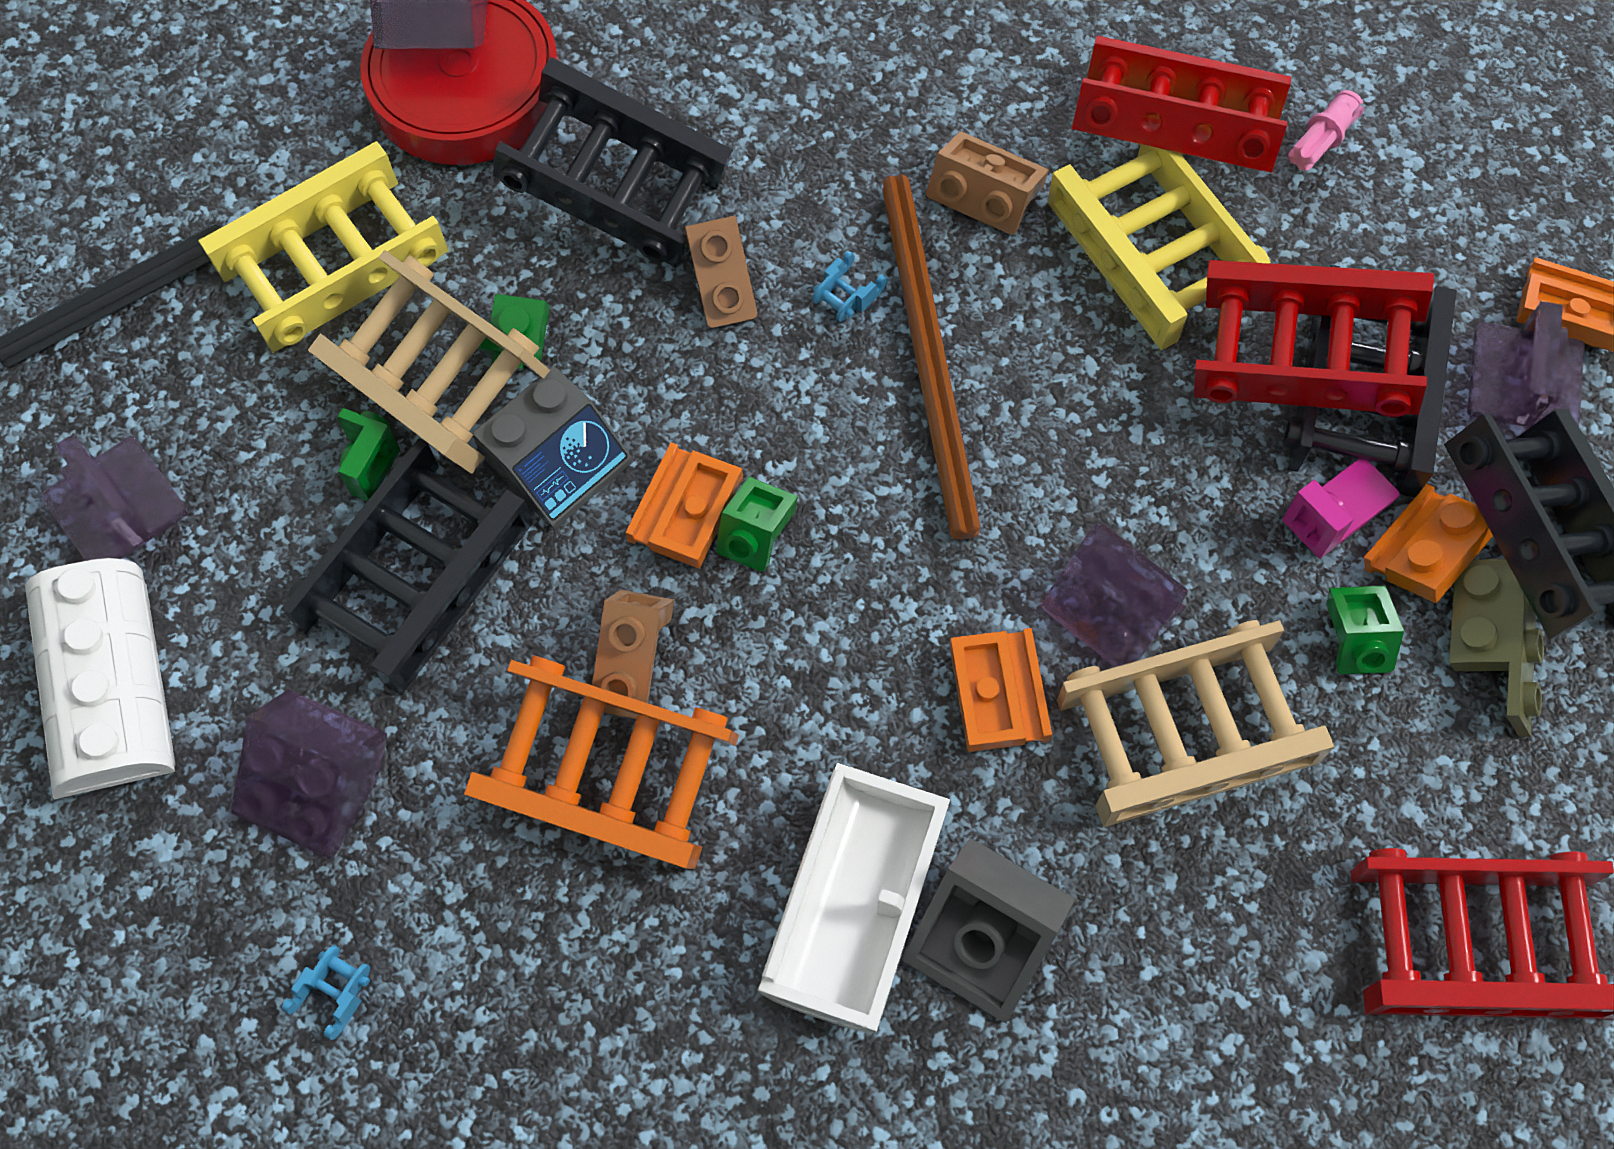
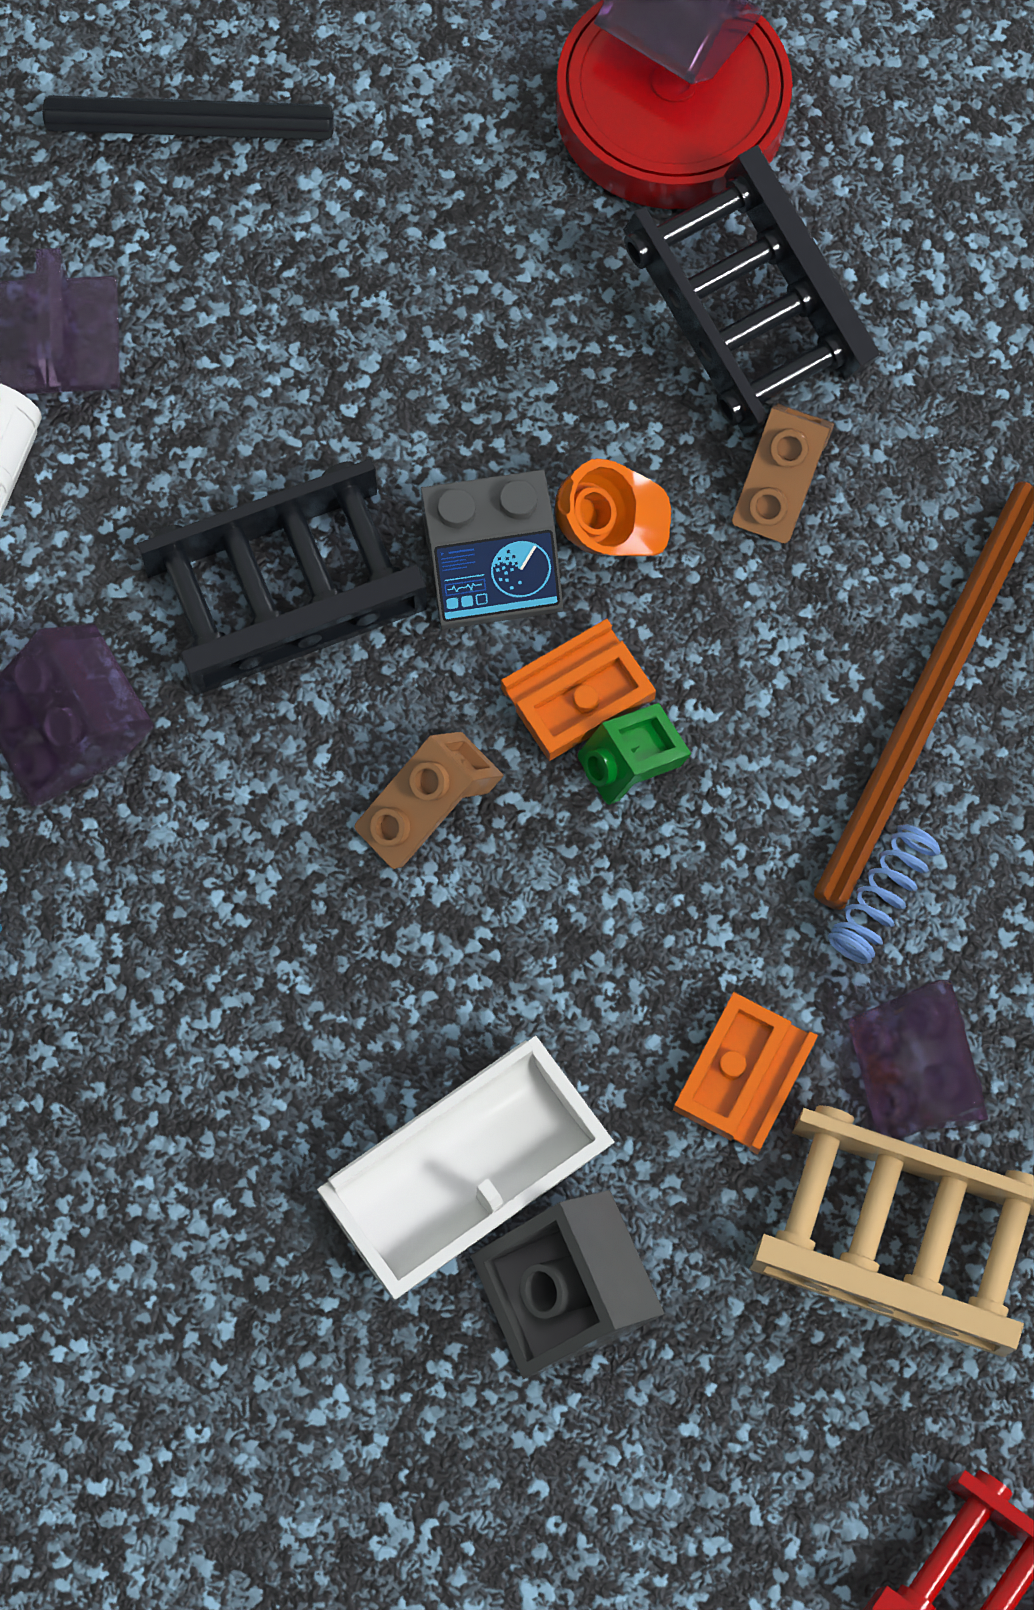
camera: 30 degrees right, 5 degrees up
light yellow fence [198,141,449,353] -> none
tan fence [308,250,550,474] -> none
green bracket [337,408,401,501] -> none
orange fence [464,655,739,869] -> none
green bracket [478,294,550,371] -> none
dark azure piece [812,250,887,322] -> none
none -> orange piece [554,458,671,556]
none -> light blue piece [828,824,941,964]

